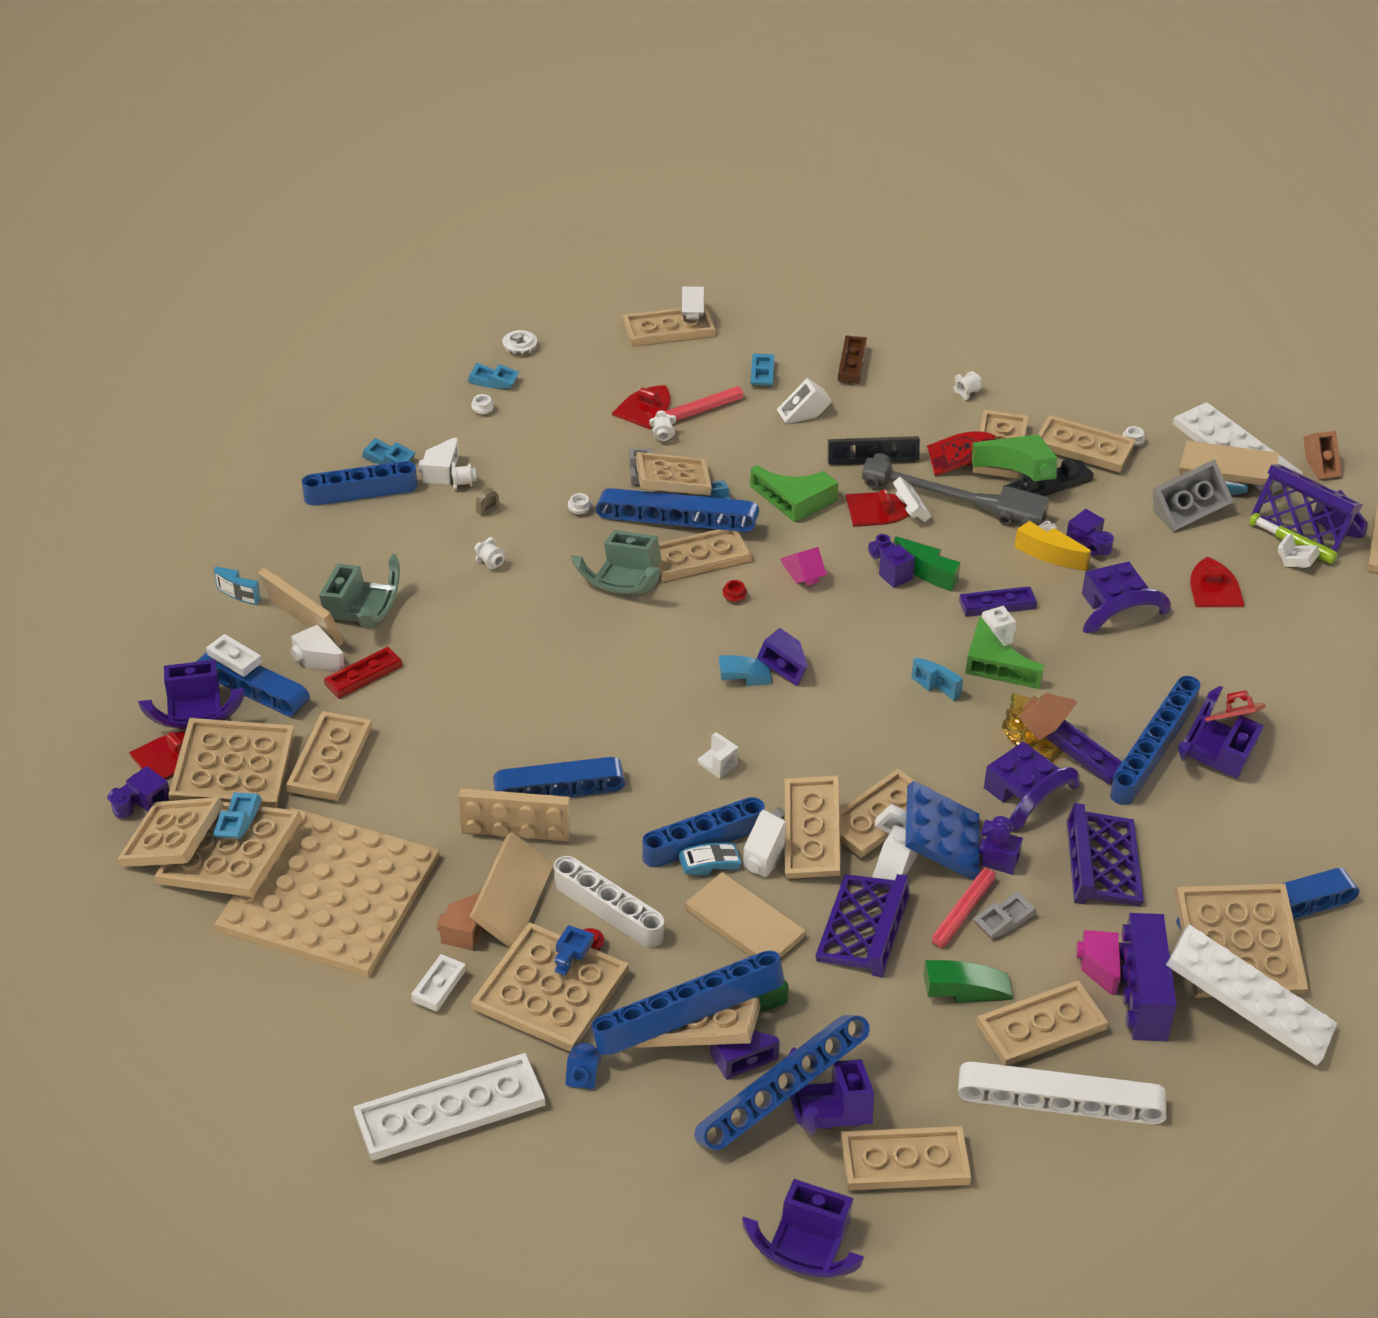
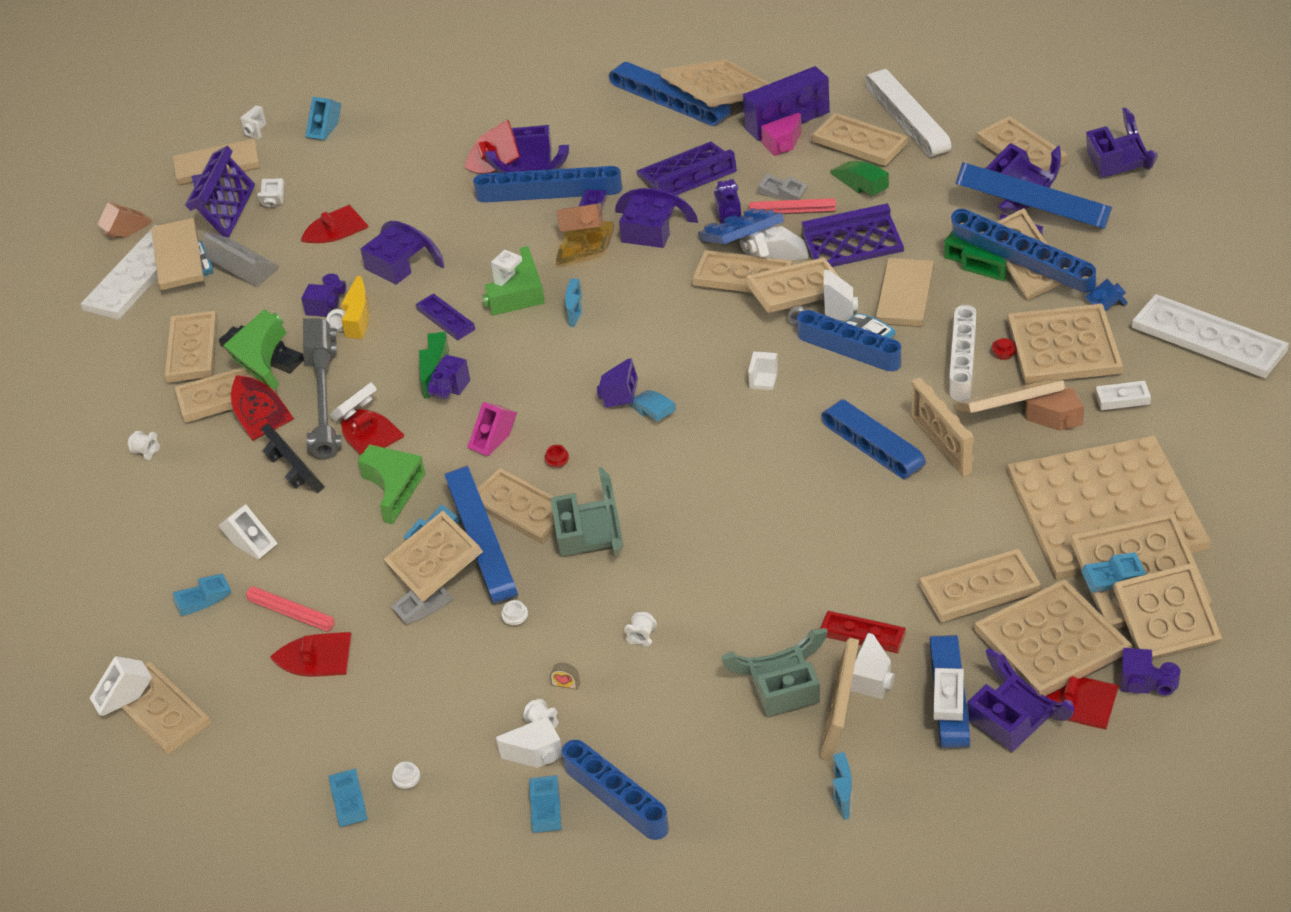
camera: 115 degrees left, 0 degrees up
white gear [502,330,537,355] -> none
blue plate [554,925,594,976] -> none
white brick [649,411,676,441] -> none
reddish brown plate [838,335,867,383] -> none
white plate [1123,426,1145,447] -> none
white plate [1166,924,1337,1066] -> none
lime piece [1249,513,1338,564] -> none

